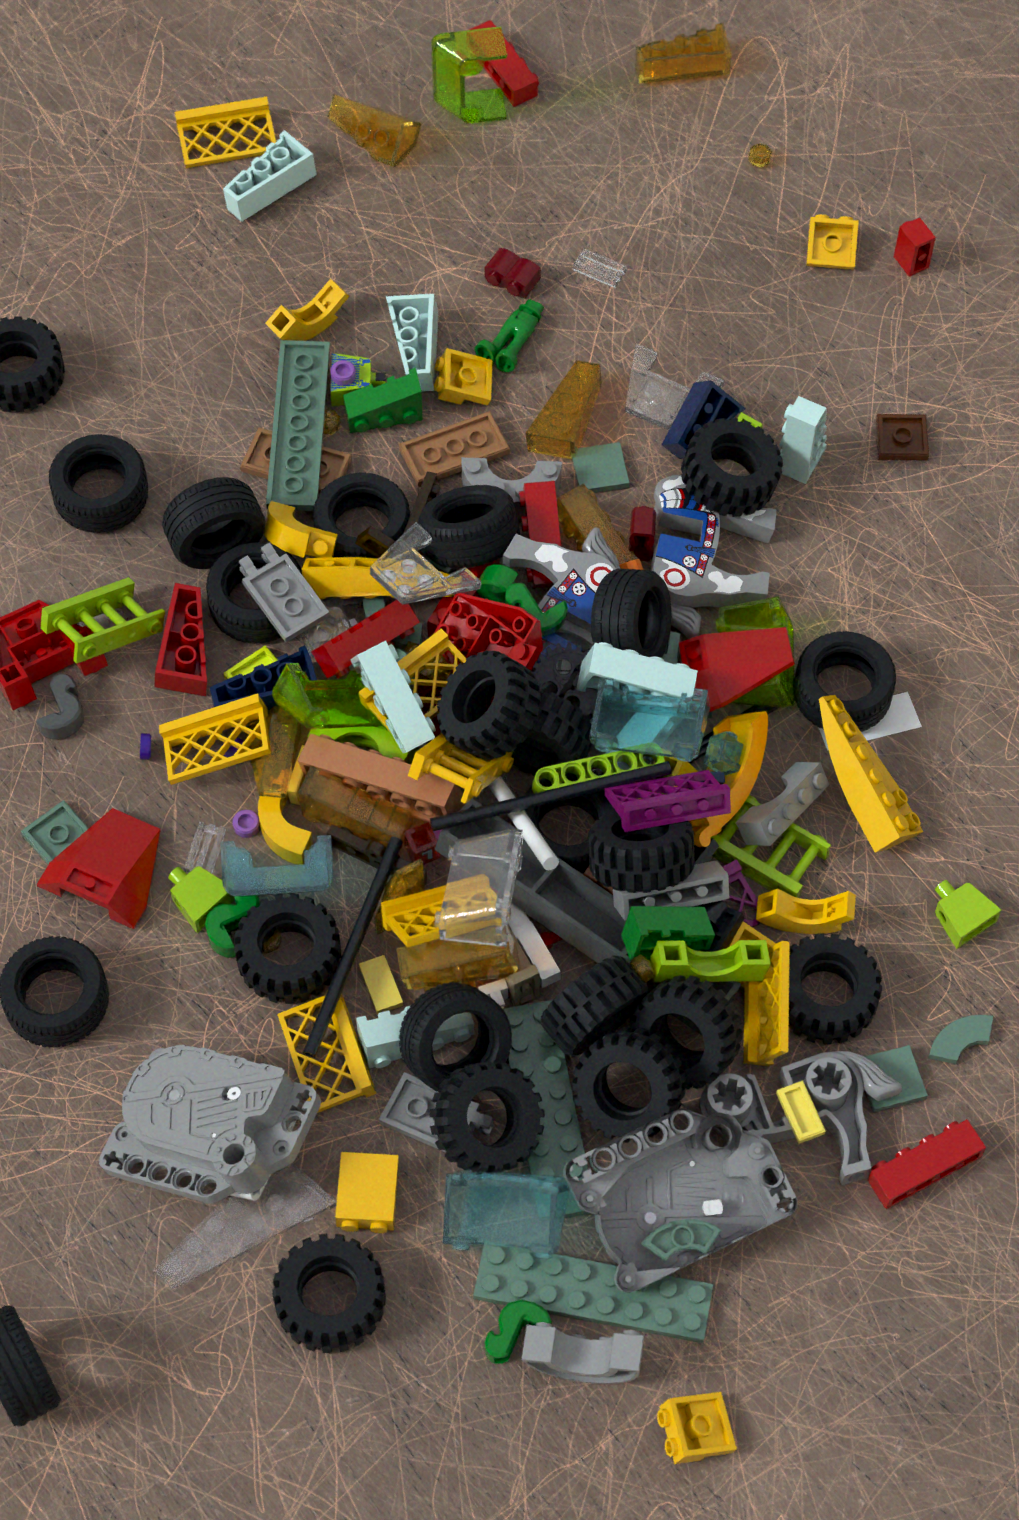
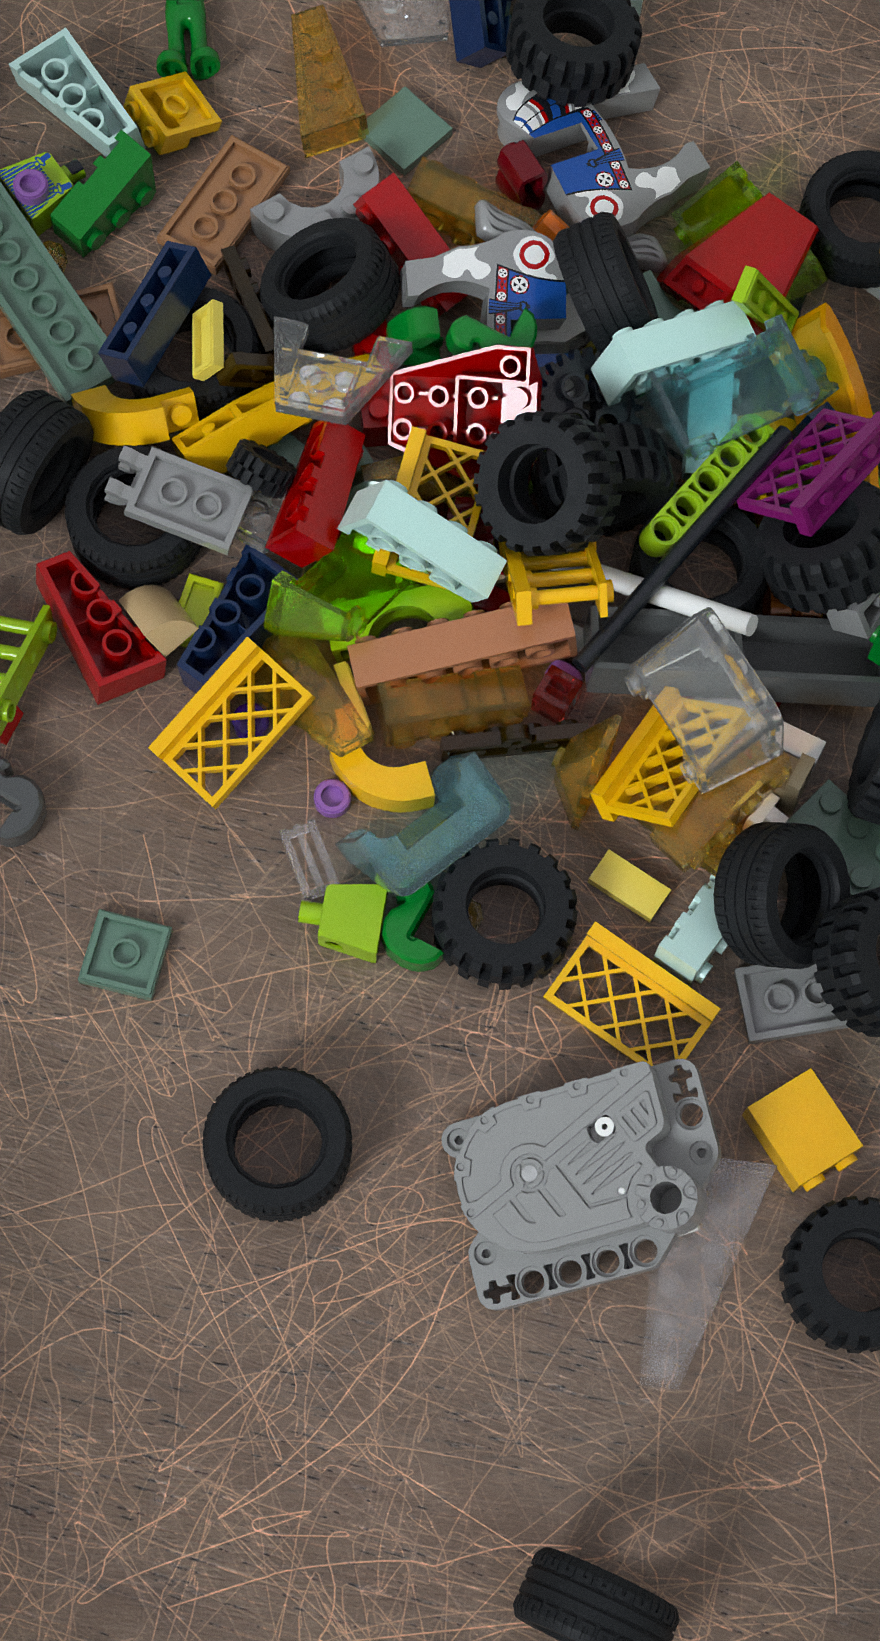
camera: 40 degrees left, 10 degrees up
red wedge [37,808,161,929] -> none
dark purple tile [140,733,152,760] -> none
black piece [302,837,403,1058] -> none
none -> dark blue brick [98,241,211,387]
none -> tan brick [119,585,199,658]
none -> light yellow tile [192,299,224,382]
none -> black tyre [226,439,297,499]
none -> lime tile [731,265,799,345]

